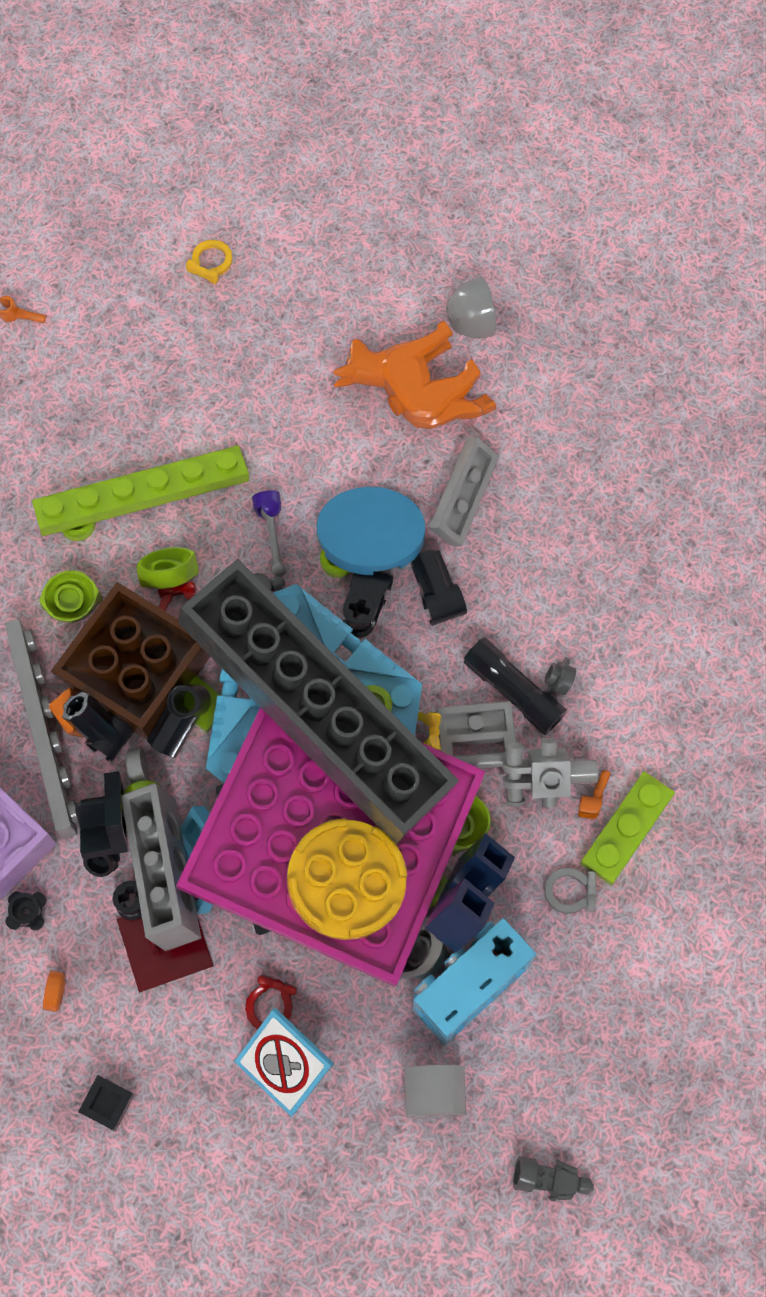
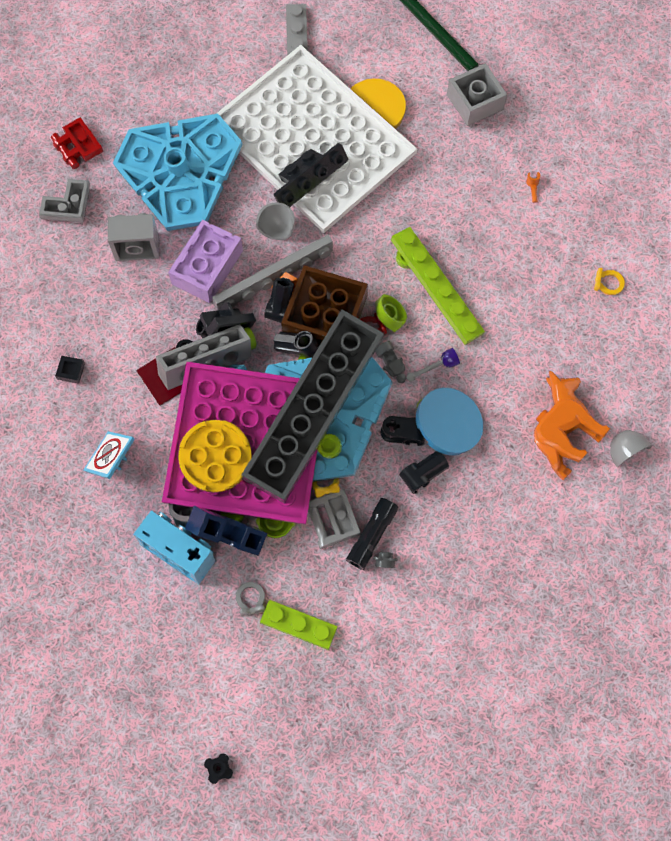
camera: 75 degrees right, 0 degrees up
black plate [5,891,47,931] -> none
lime hat [39,570,103,623] -> none
orange tile [43,970,66,1012] -> none
light grey tile [125,747,150,784] -> none
red piece [245,975,297,1029] -> none
light grey piece [404,1065,467,1119] -> none
light grey plate [429,436,499,547] -> none
light grey piece [503,738,598,808] -> none
dark grey piece [513,1156,594,1201] -> none
orange hand [578,770,611,819] -> none

